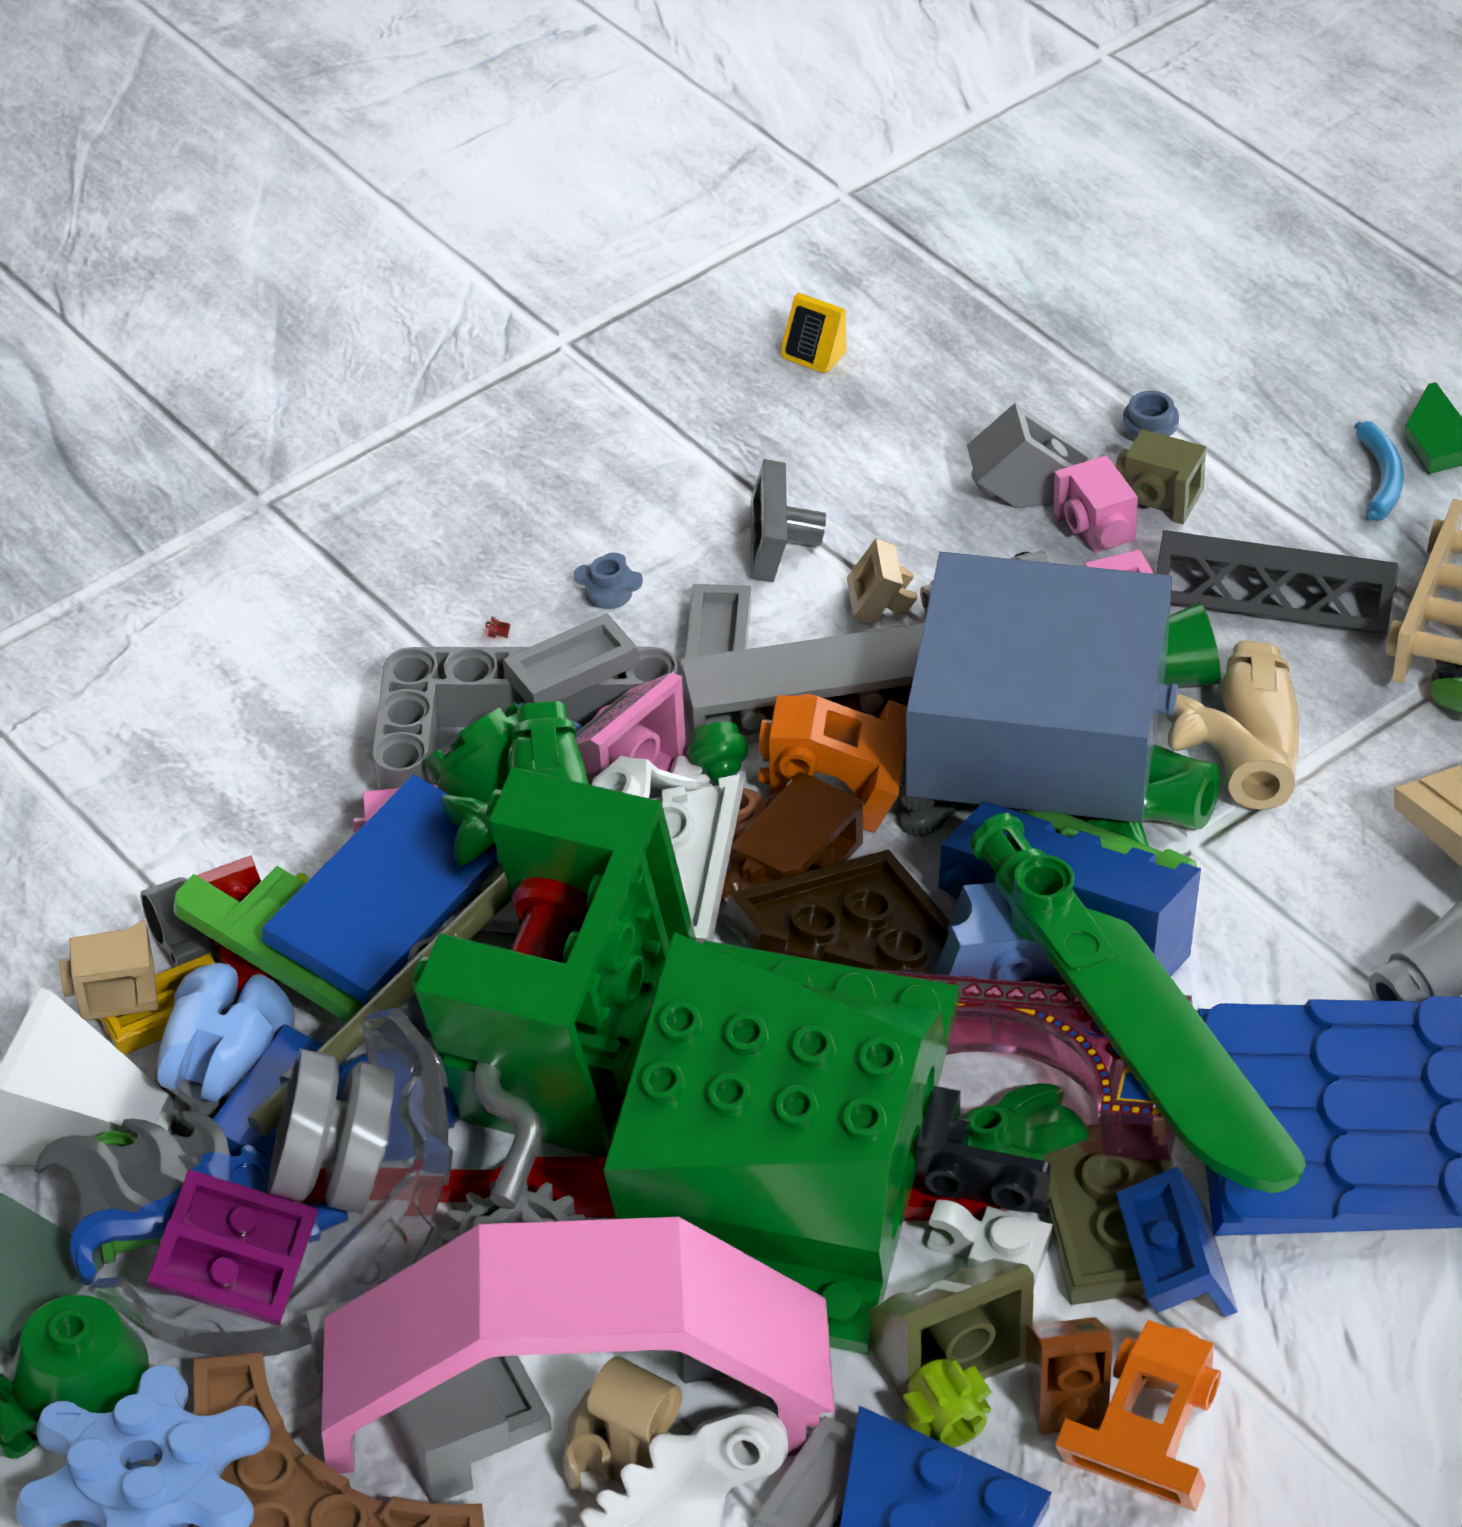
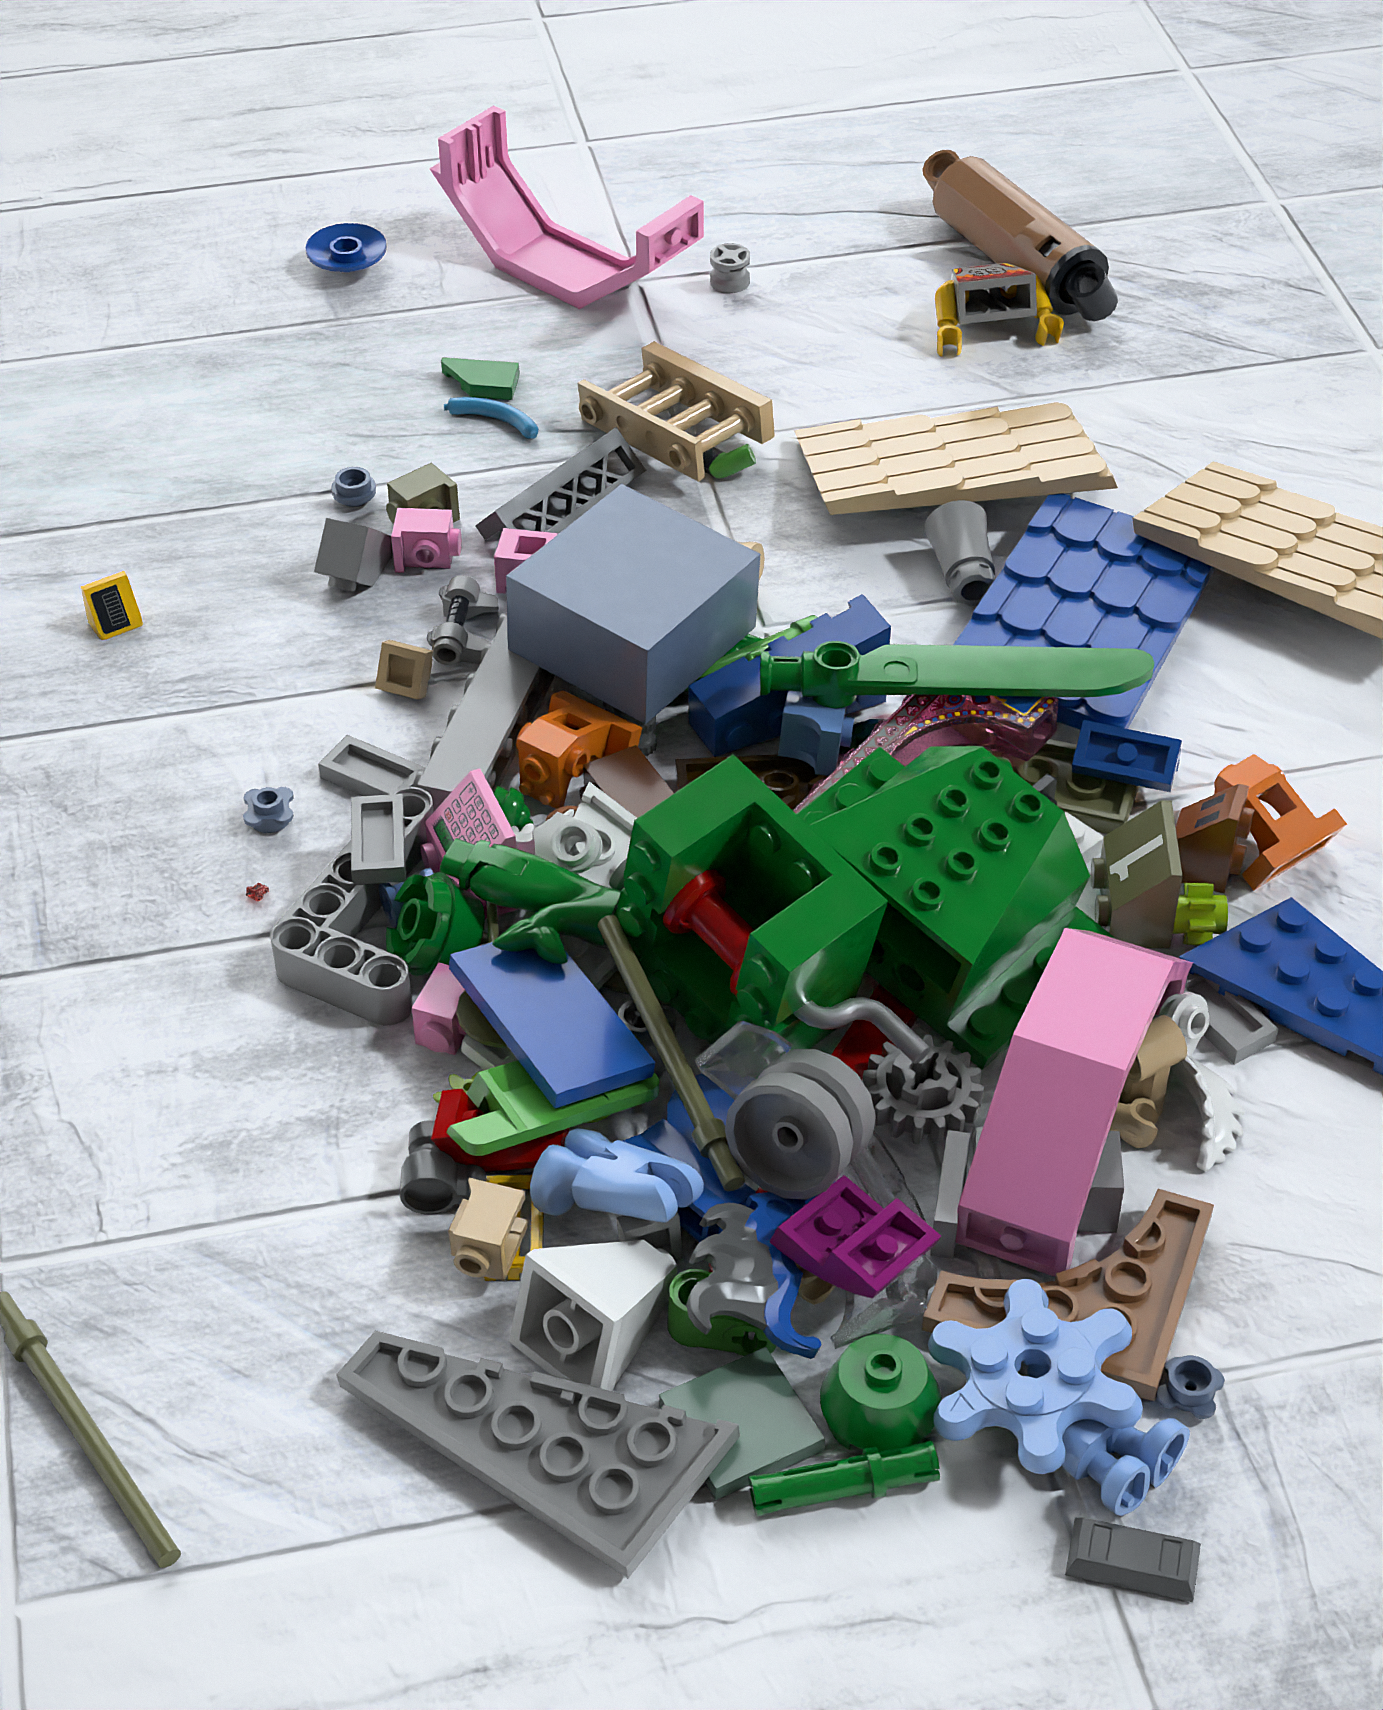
camera: 65 degrees left, 0 degrees up
dark grey tile [750,459,826,582] -> none

